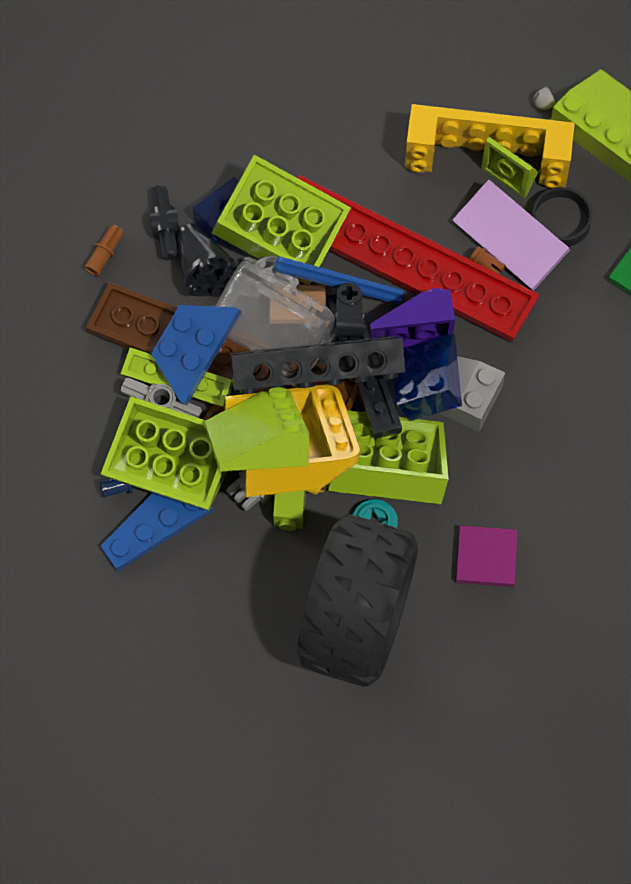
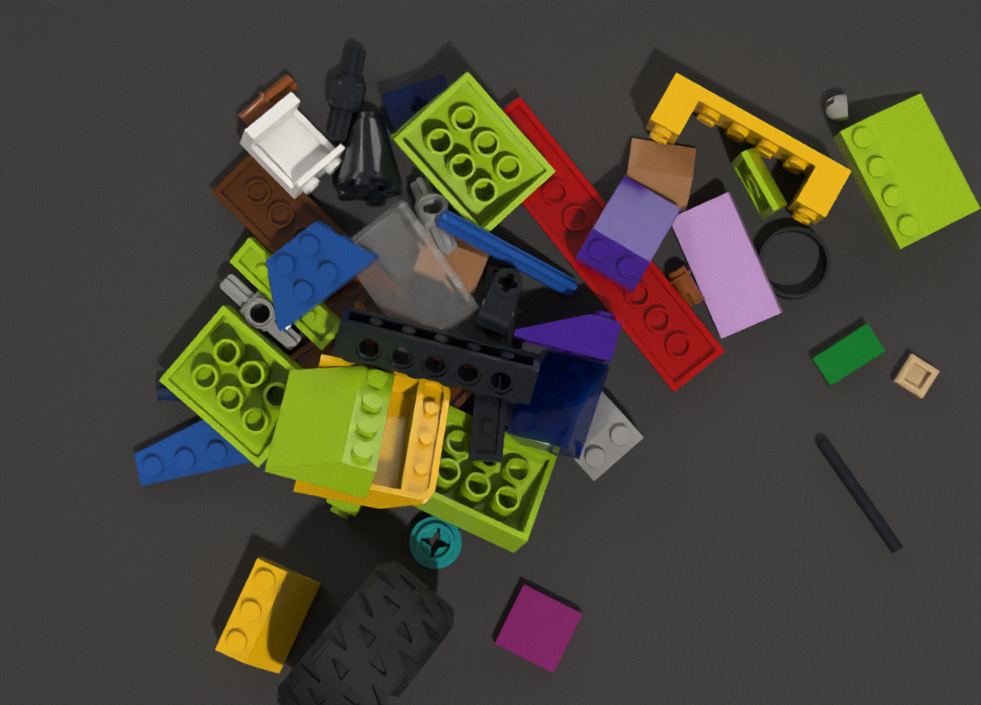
camera: 20 degrees right, 20 degrees up
none -> yellow slope [215,556,321,674]
none -> white panel [240,92,346,199]
none -> slope [574,176,681,294]
none -> medium nougat slope [626,138,696,213]

